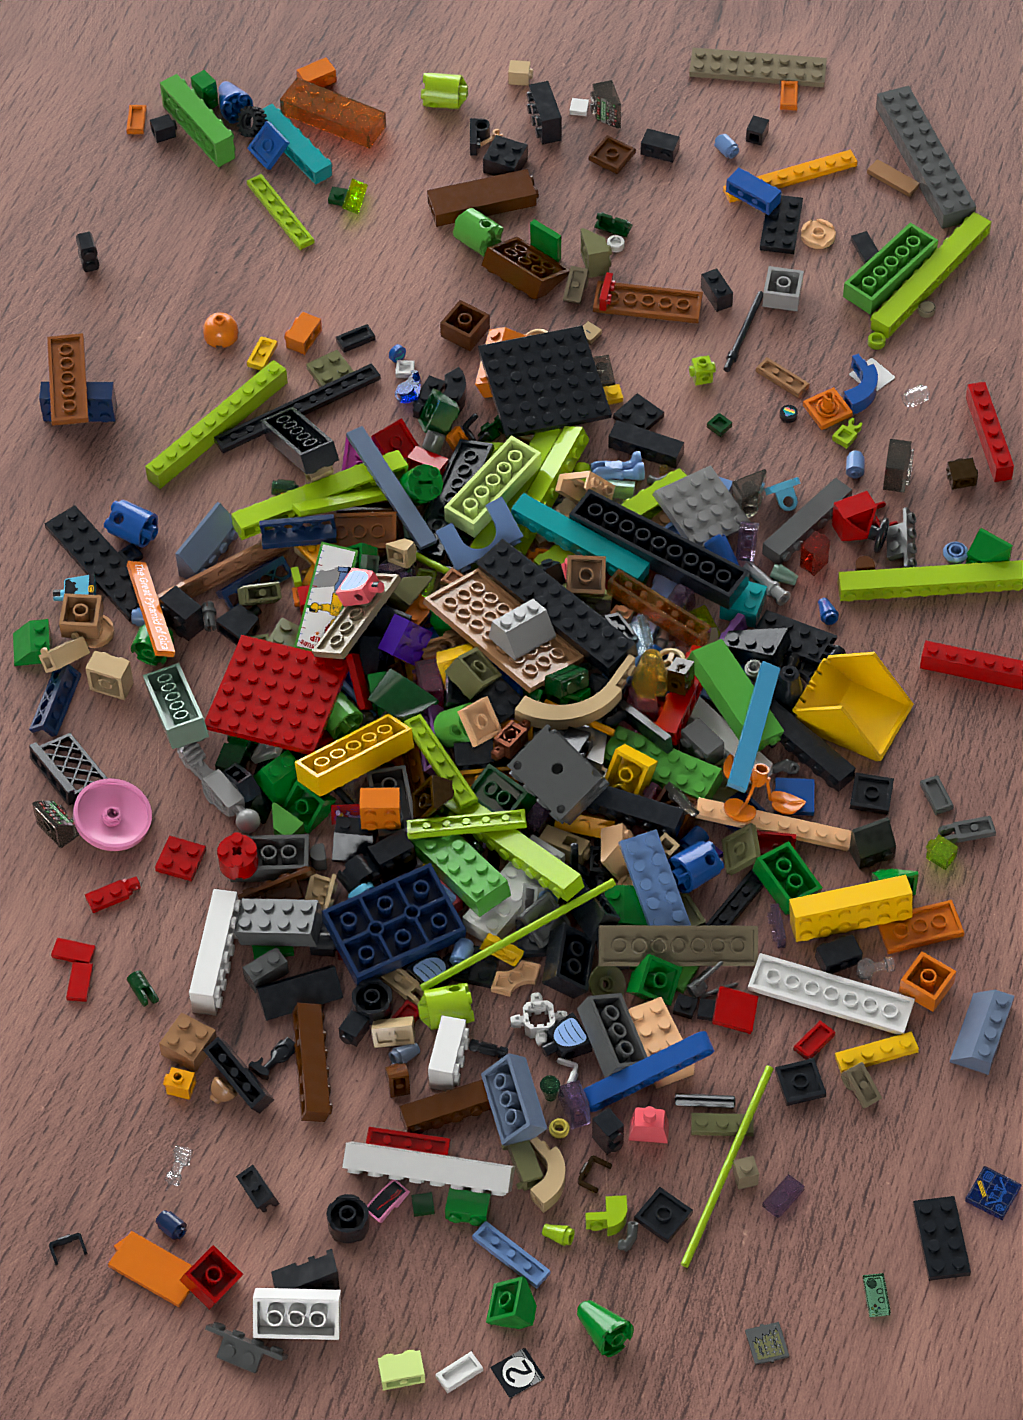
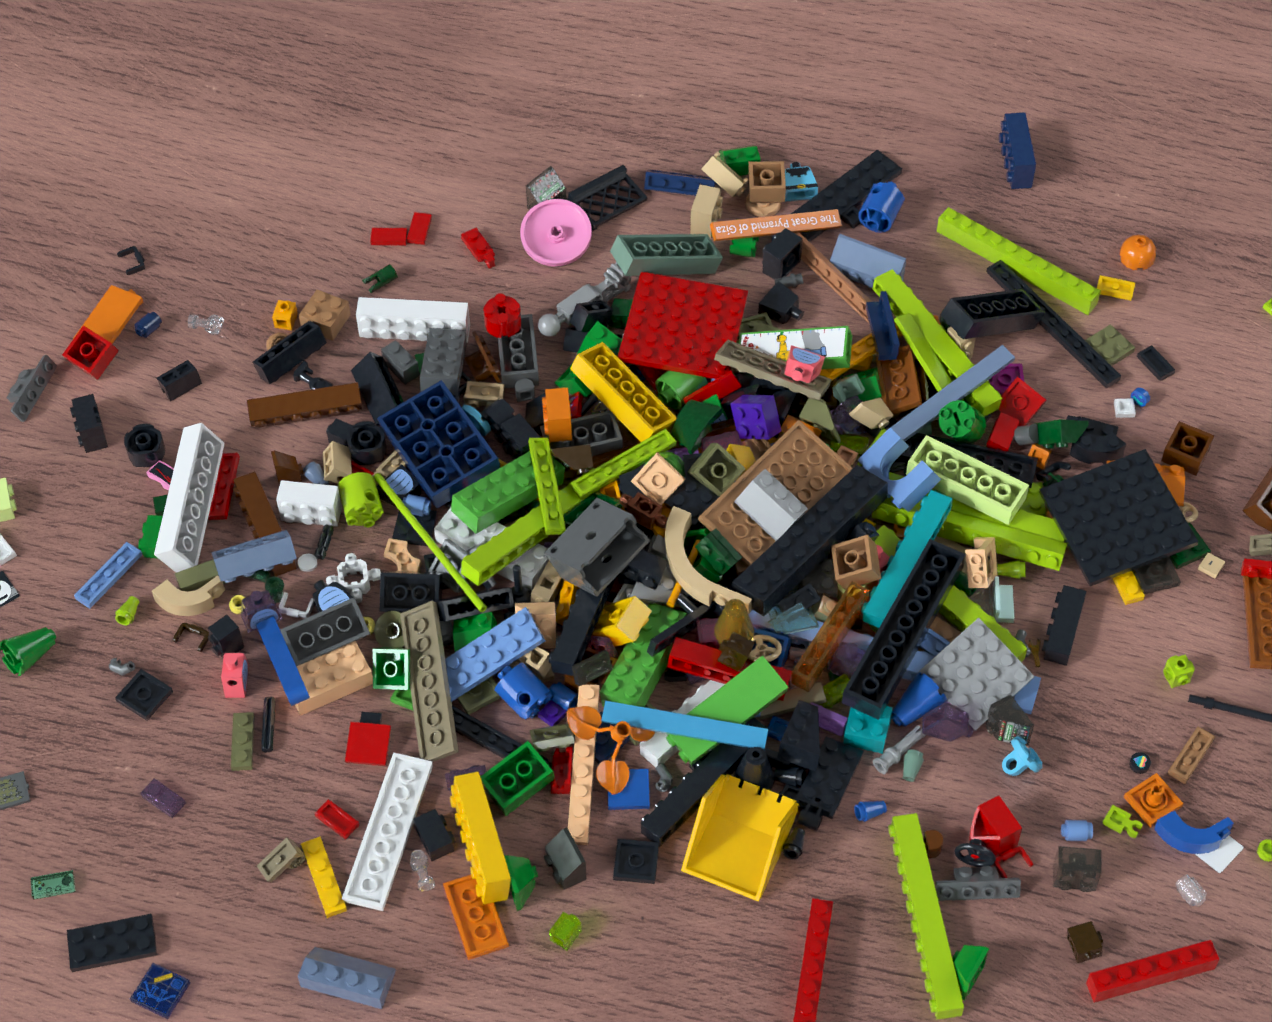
camera: 85 degrees right, 0 degrees up
dark orange plate [47,333,89,426] -> none
black brick [76,231,100,272] -> none
red plate [155,835,206,882] -> none
dark blue fence [216,555,291,611] -> none
olive brick [237,581,282,607] -> none
white brick [253,1288,341,1340] -> none
bright green slope [272,802,305,835] -> none
orange brick [284,311,322,355] -> none
clear blue piece [395,370,421,403] -> none
yellow plate [479,933,524,967] -> none
green slope [486,1276,537,1329] -> none
lime brick [585,1195,627,1236] -> none
medium blue piece [590,451,645,481] -> none
black plate [613,393,664,430] -> none
black plate [673,993,698,1020] -> none
dark grey brick [680,718,724,765] -> none
lime piece [681,1065,774,1268] -> none
dark grey plant [686,961,738,999] -> none
dark green plate [707,413,732,437] -> none
dark tan brick [732,1156,759,1190] -> none
white cone [744,660,761,683] -> none
dark grey brick [762,478,852,565] -> none
black plate [775,1058,826,1106] -> none
clear red brick [800,531,830,576] -> none
orange brick [899,951,956,1012] -> none
dark grey tile [920,775,954,815] -> none
dark grey hinge [938,816,996,845] -> none
medium blue cone [943,542,968,565] -> none

